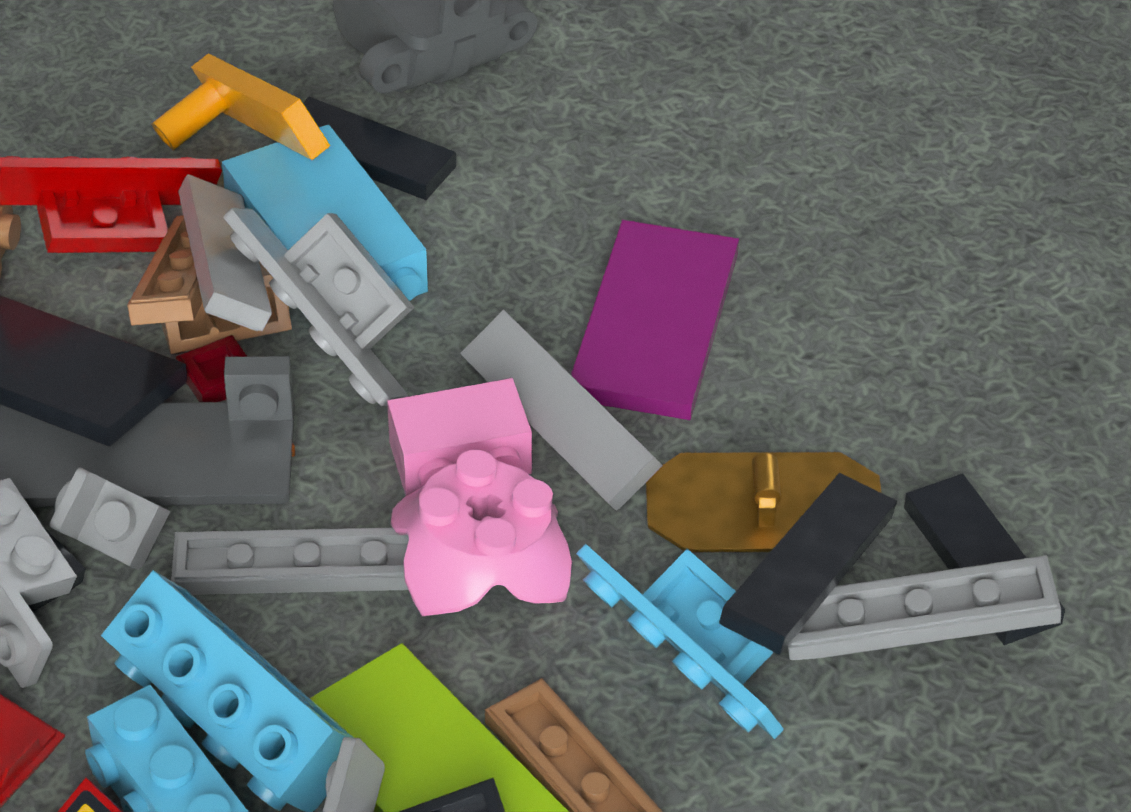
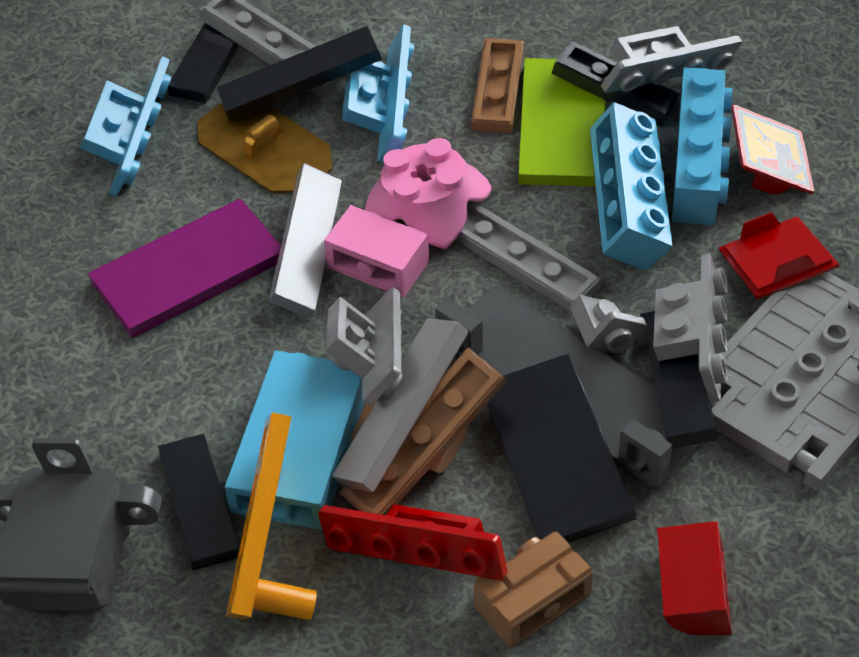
camera: 135 degrees left, 5 degrees up
none -> medium azure bracket [80,56,171,197]

